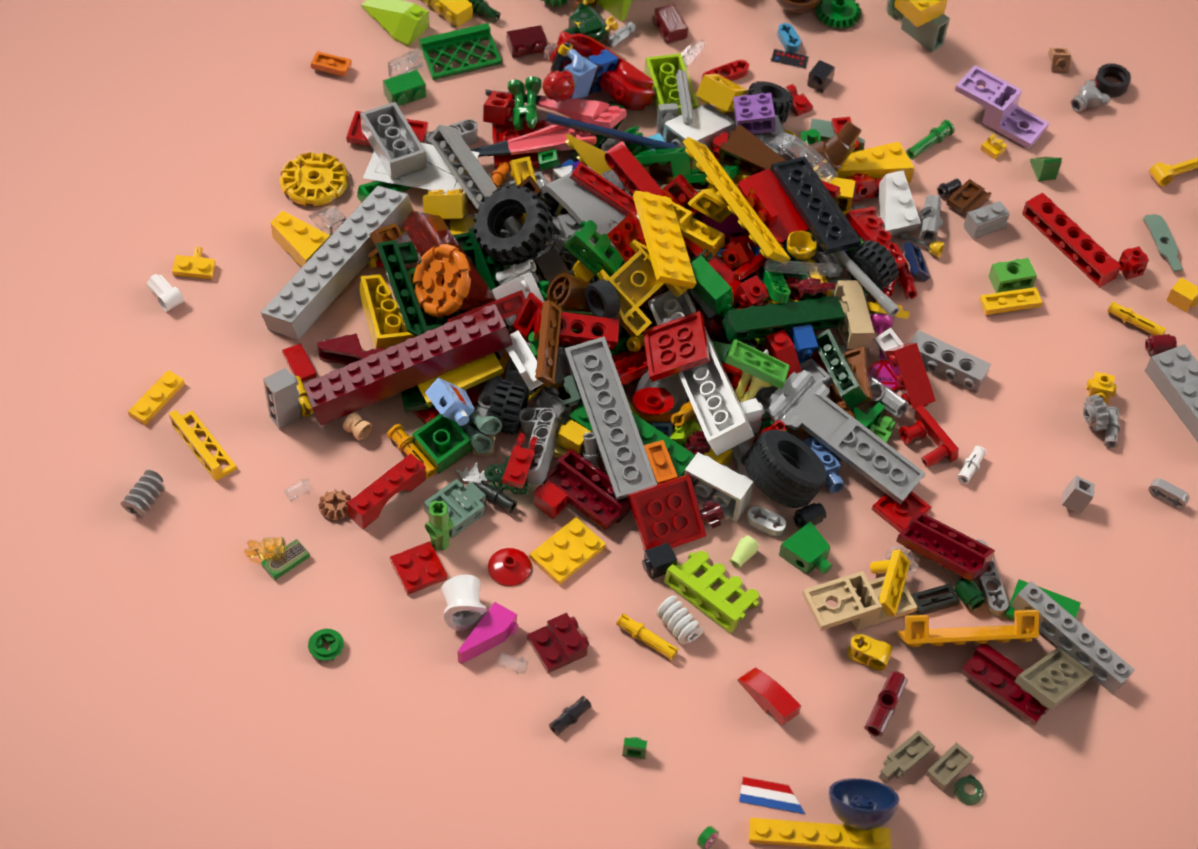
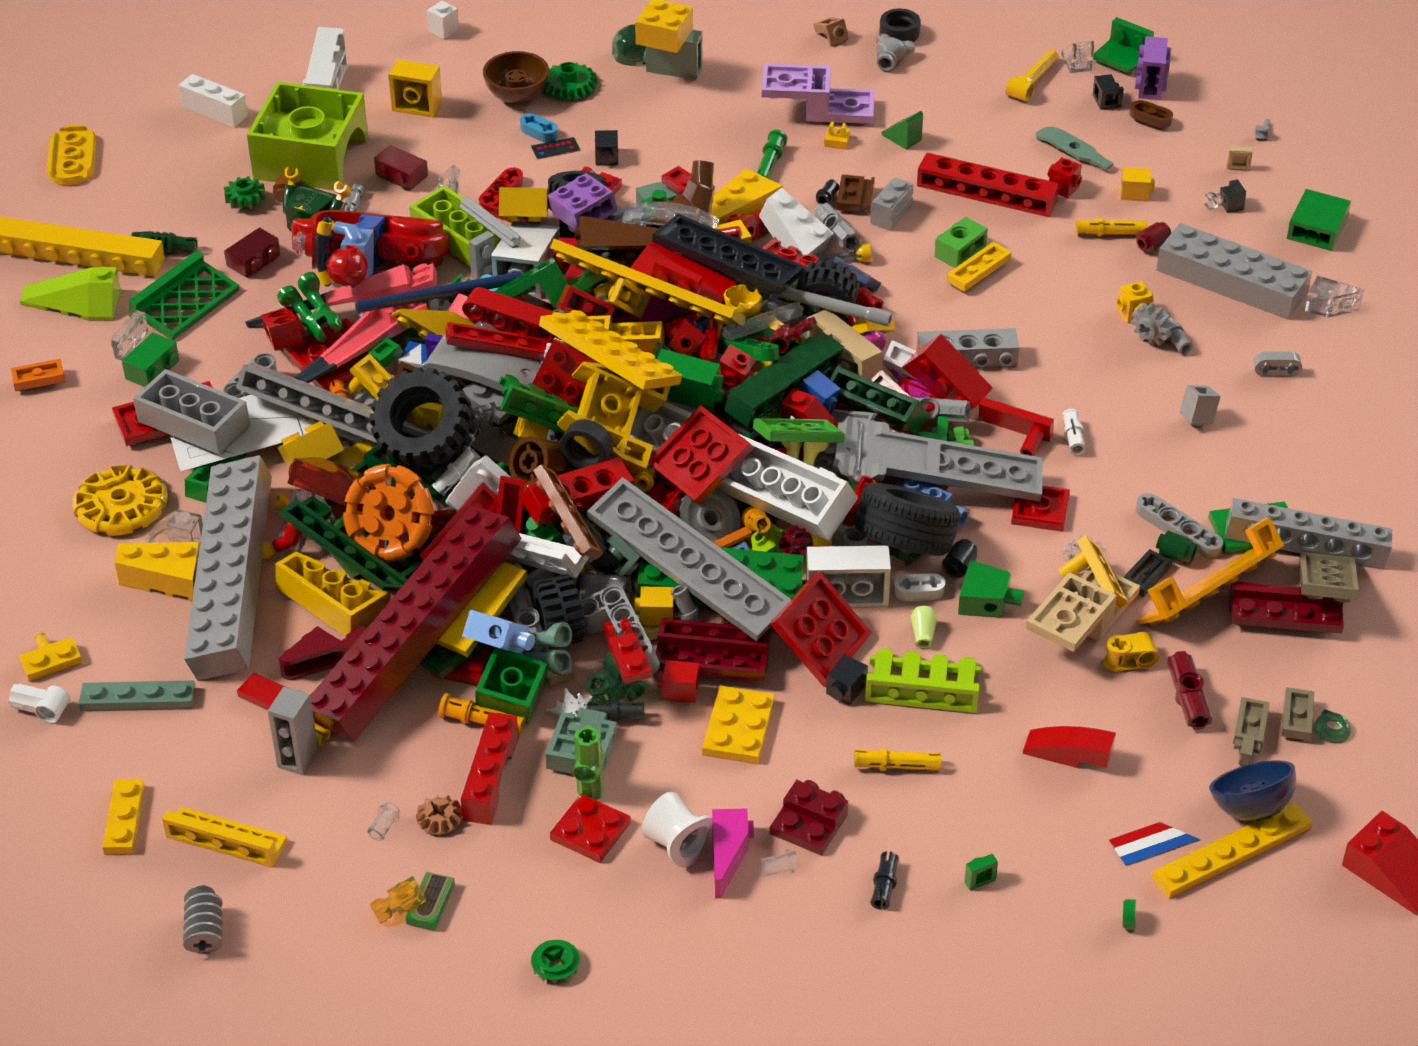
camera: 30 degrees left, 10 degrees down
light nougat wheel [343,413,372,441] -> none
dark orange panel [367,222,405,258] -> none
red dish [488,548,531,586] -> none
red dish [632,387,674,416] -> none
orange plate [644,440,678,484] -> none
white piece [657,595,704,645] -> none
dark red gear [700,500,725,529] -> none
dark red brick [896,512,995,581] -> none
red bush [899,420,927,444] -> none
none -> sand green plate [79,680,196,711]

